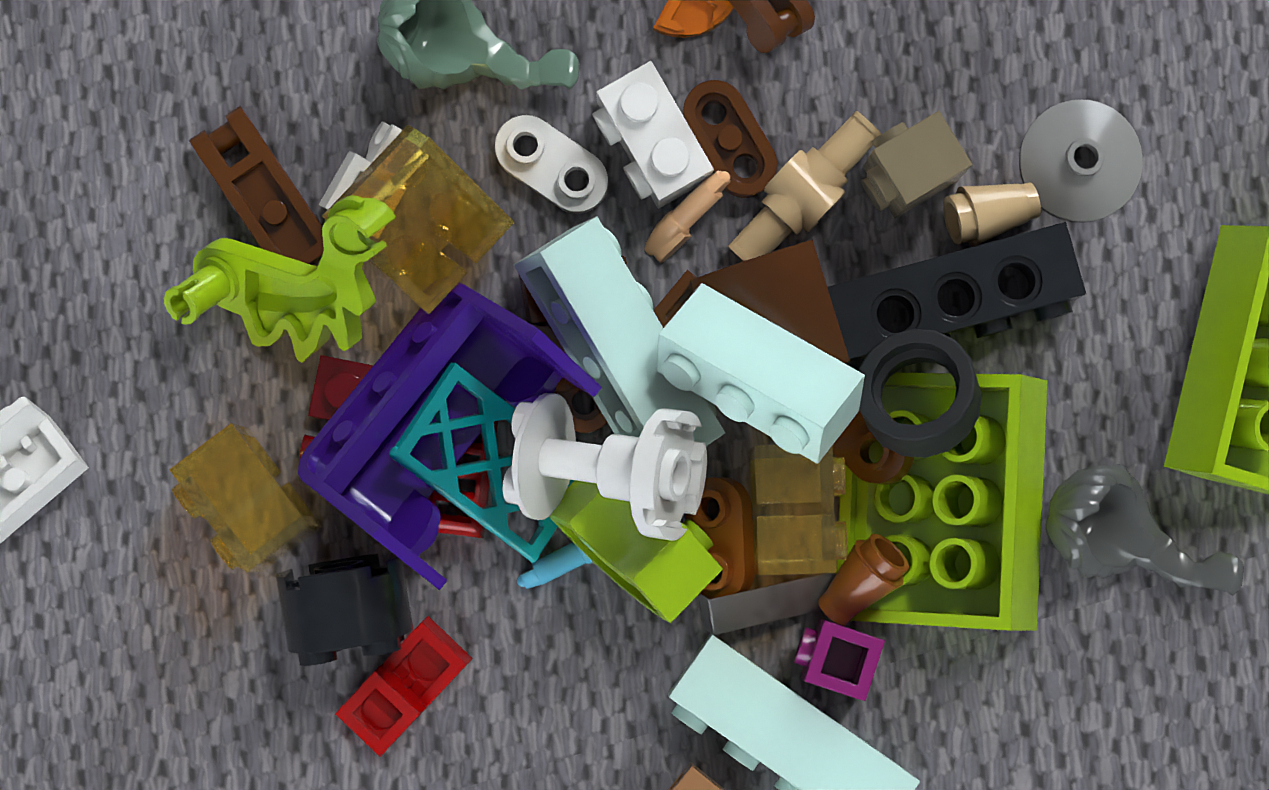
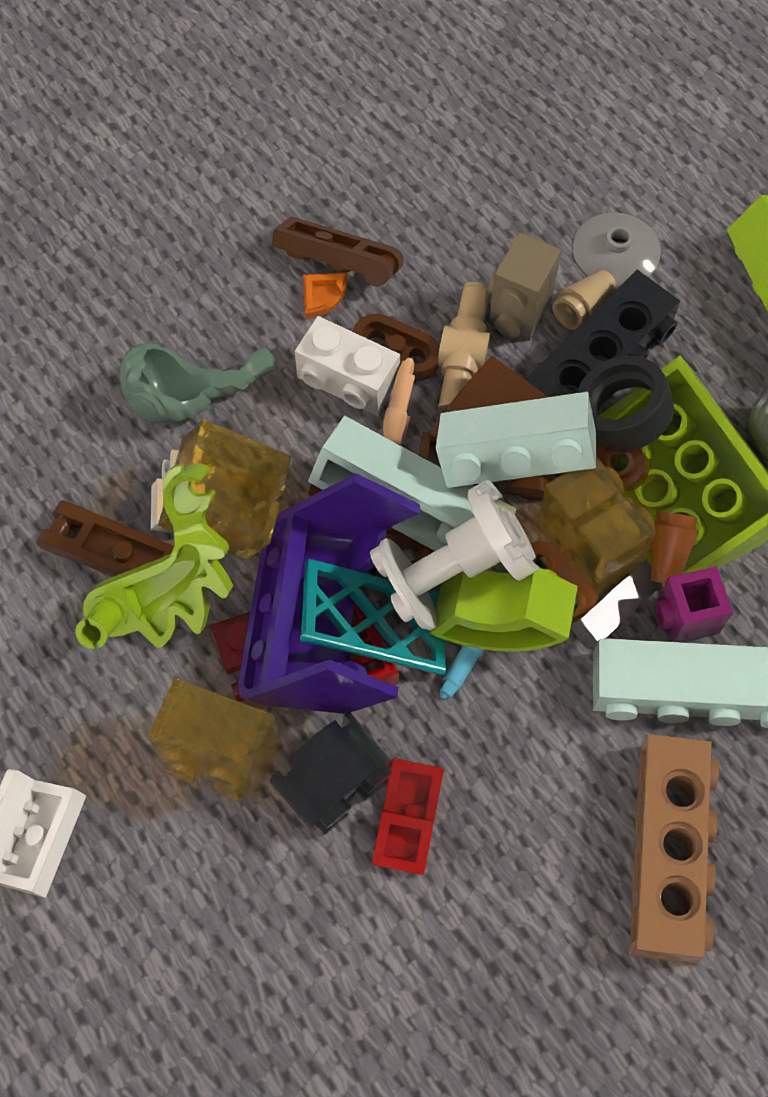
camera: 30 degrees left, 20 degrees down
white plate [495,115,608,214] -> none

